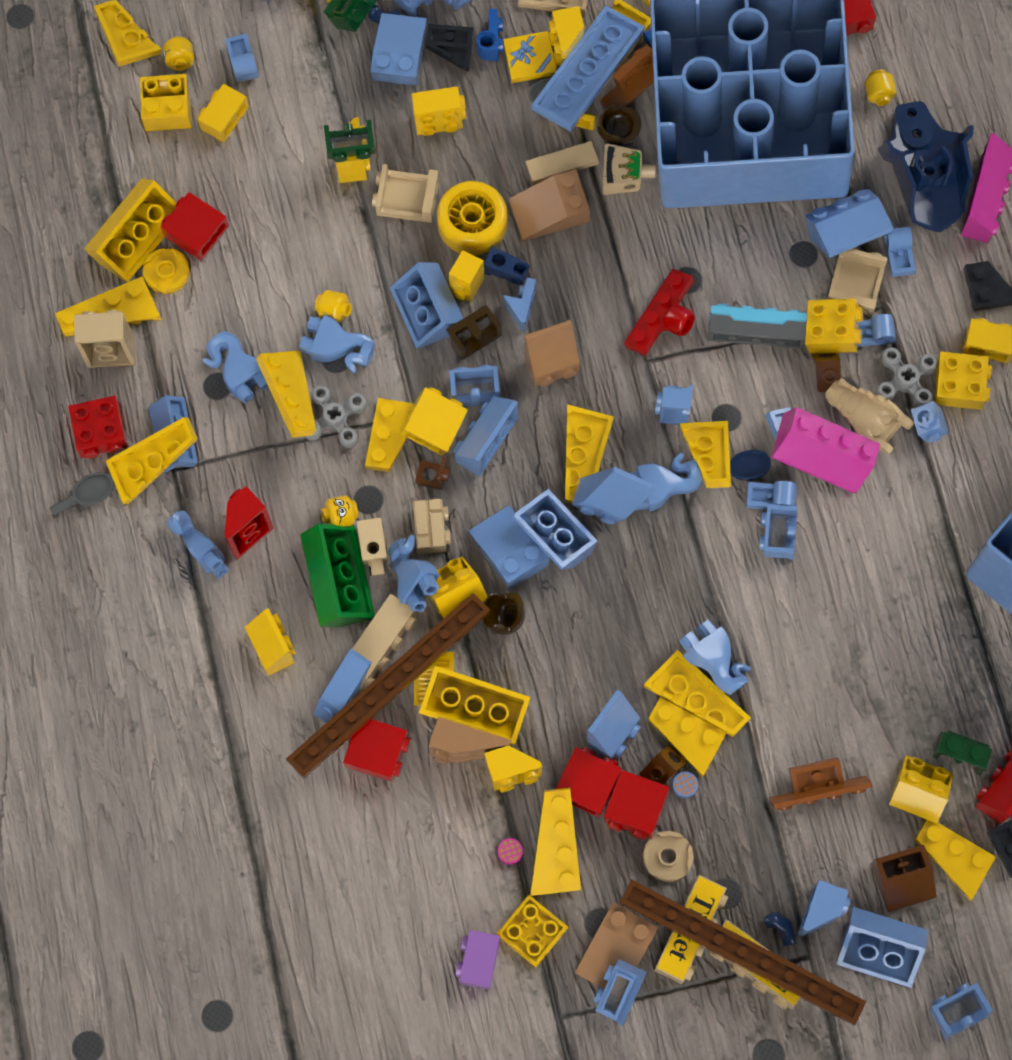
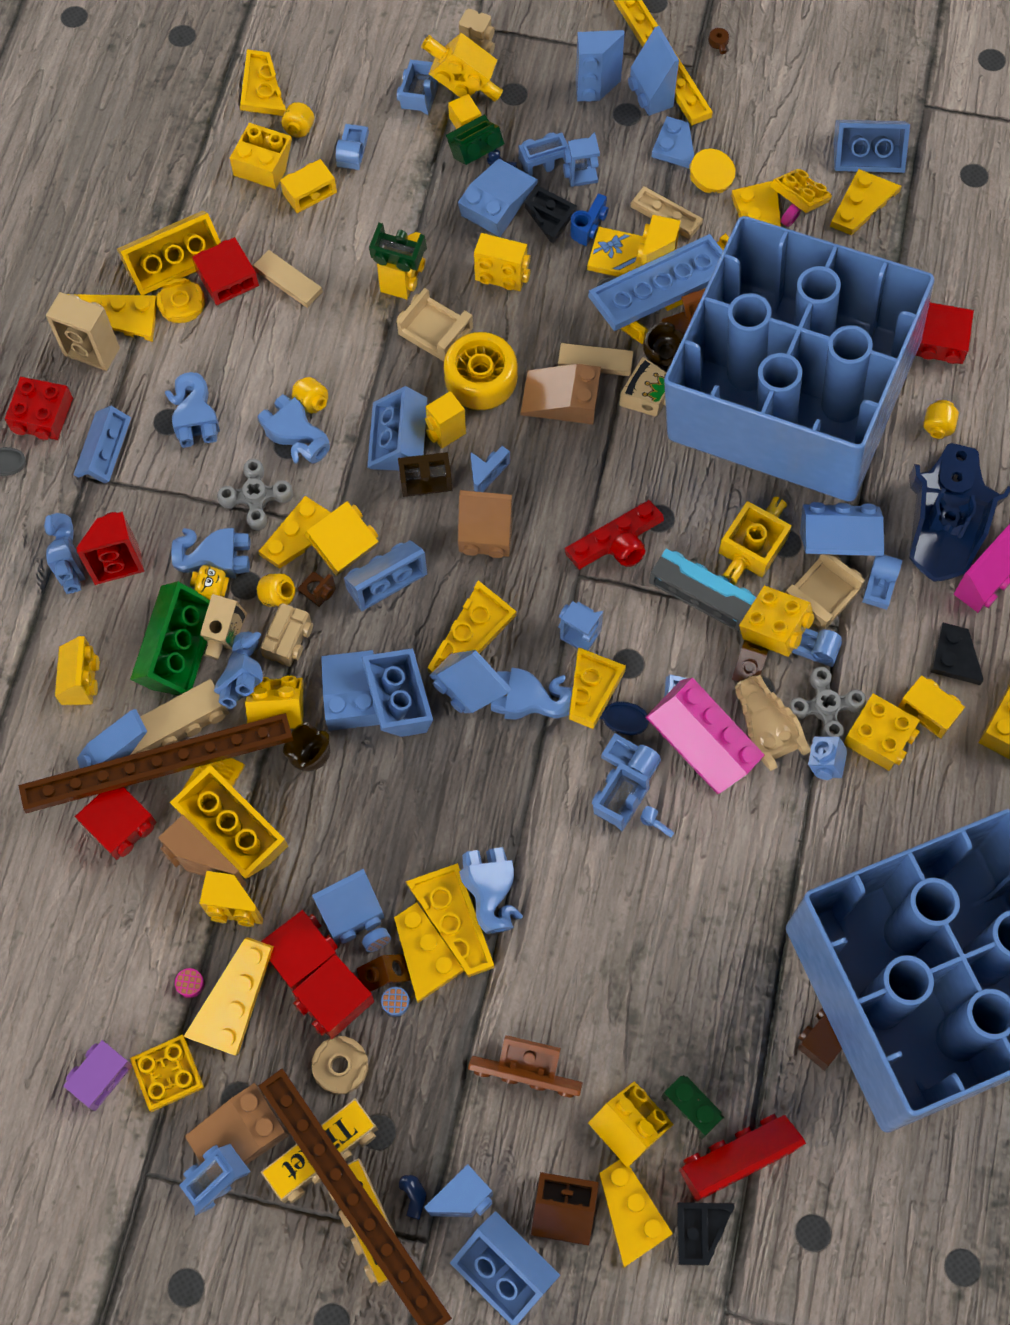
camera: 25 degrees right, 5 degrees down
yellow wing [106,417,198,505] -> none
yellow wing [256,350,316,438] -> none
medium blue window [449,365,500,407] -> none
dark blue leg [484,246,530,285] -> none
none -> medium blue hips [171,528,250,578]
none -> tan tile [253,250,323,308]
none -> yellow head [257,574,295,607]
none -> medium blue tile [362,928,391,952]
none -> medium blue hand [640,806,675,838]
none -> yellow brick [718,496,792,585]

